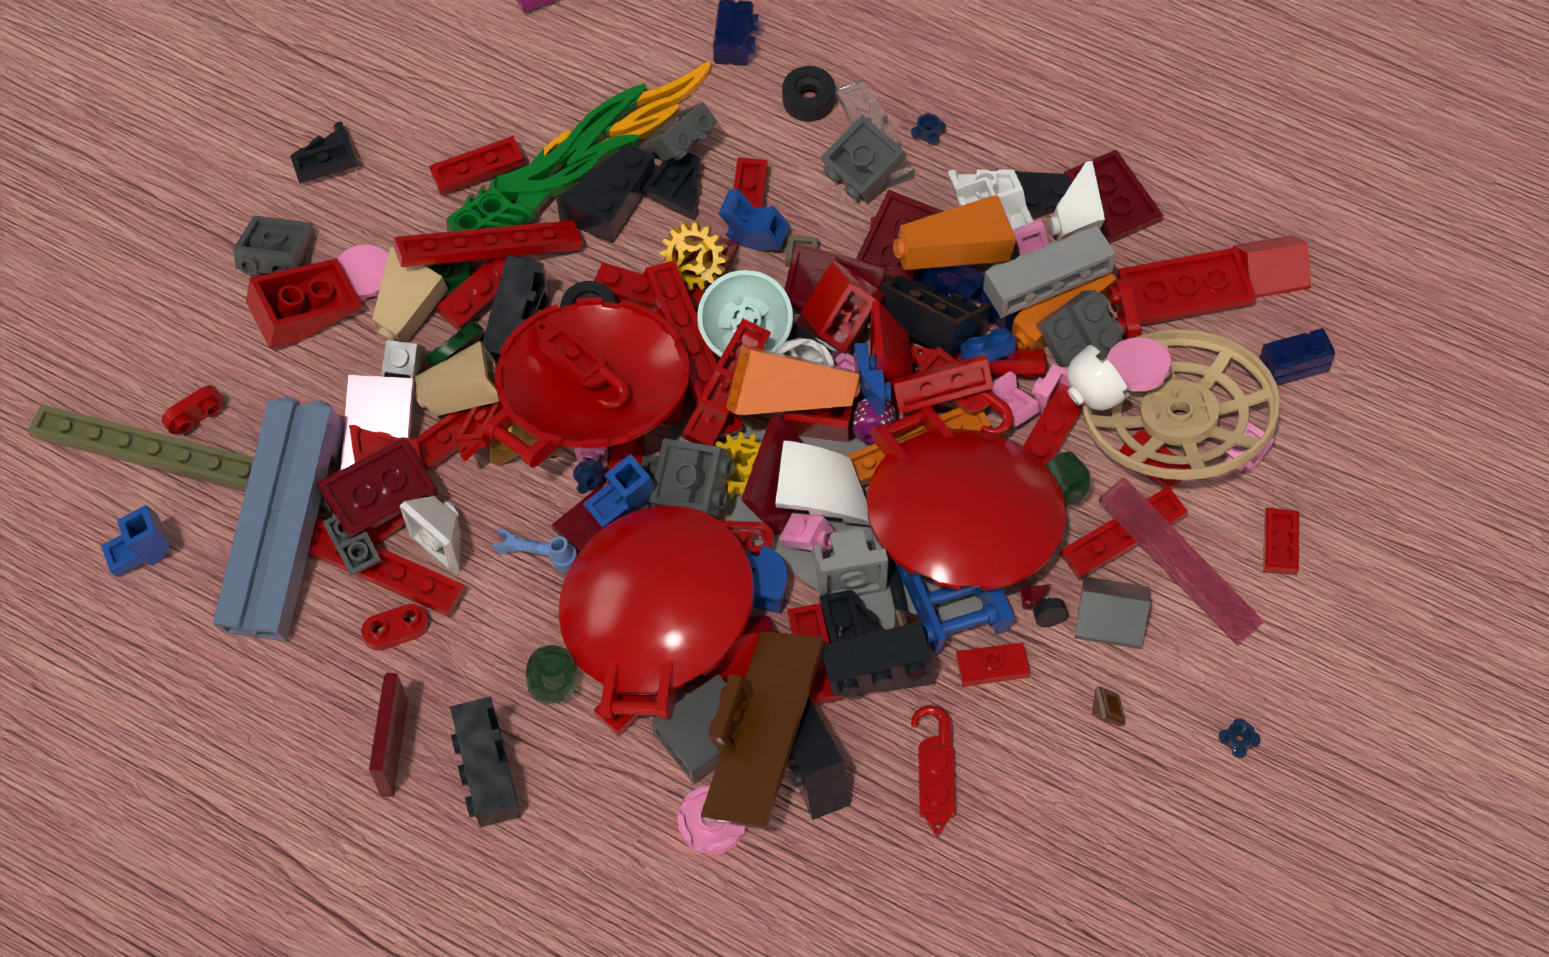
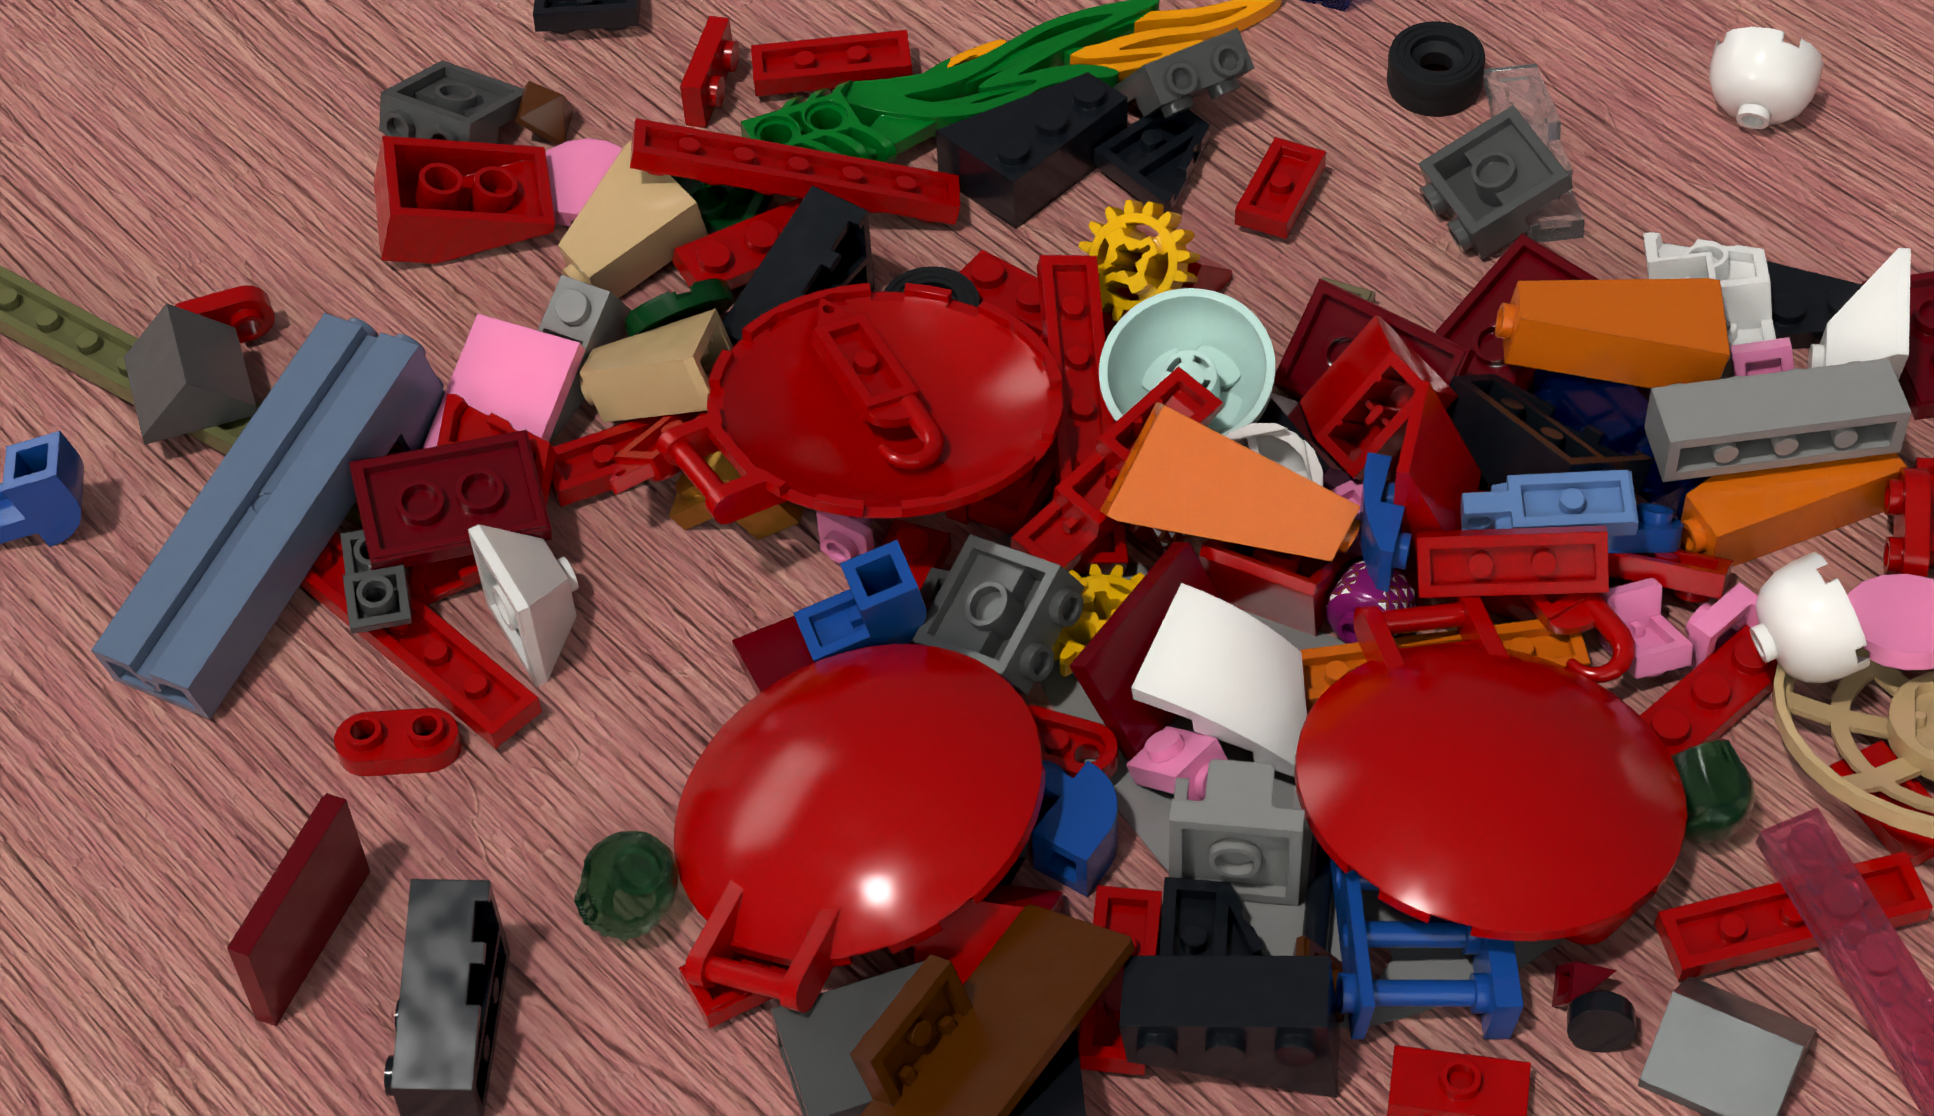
camera: 20 degrees right, 10 degrees down
medium blue brick [491,529,578,573] -> none
dark blue plate [573,460,606,494] -> none
blue brick [718,189,790,251] -> none
dark blue plate [911,113,946,144] -> none
dark grey plate [1036,290,1124,368] -> none
none -> dark grey slope [124,303,257,445]
none -> reddish brown slope [515,81,574,145]
none -> red plate [680,16,740,128]
none -> medium blue hinge [1460,470,1639,536]
none -> white cylinder [1709,27,1823,129]

